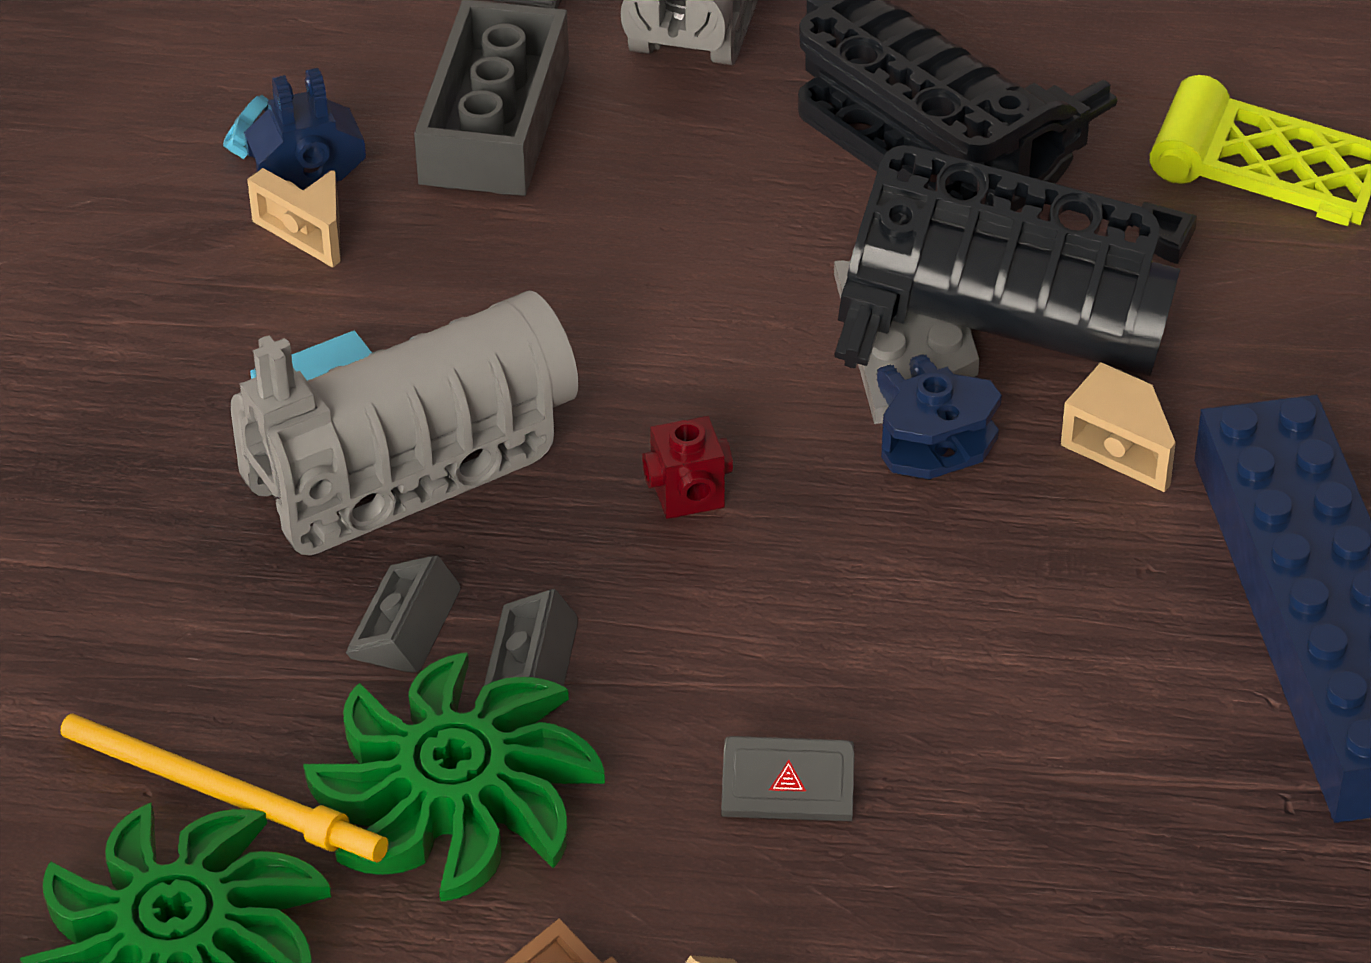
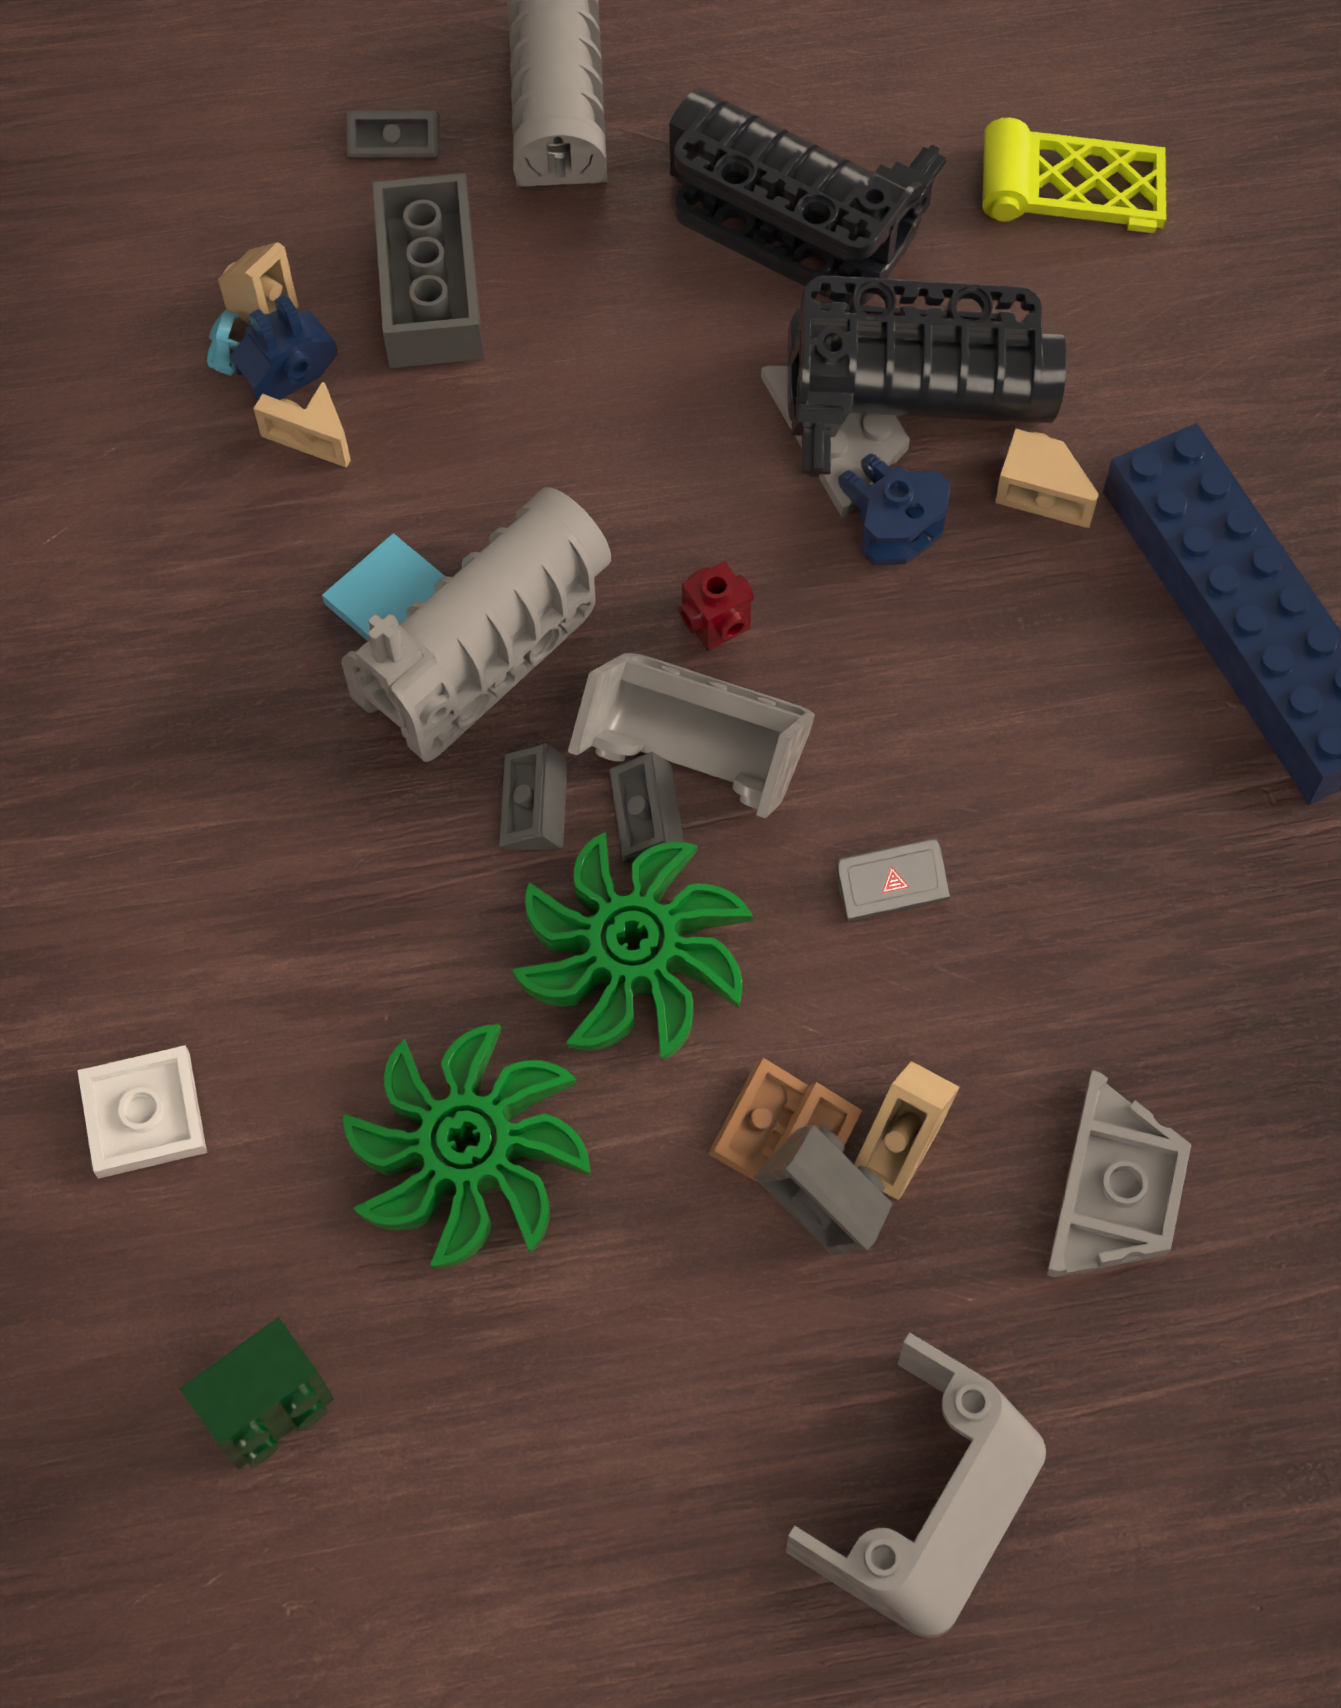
camera: 15 degrees left, 20 degrees up
yellow bar [61,713,388,863] -> none
black tile [1142,202,1197,264] -> none
none -> tan slope [218,242,299,325]
none -> light grey windscreen [568,653,815,818]

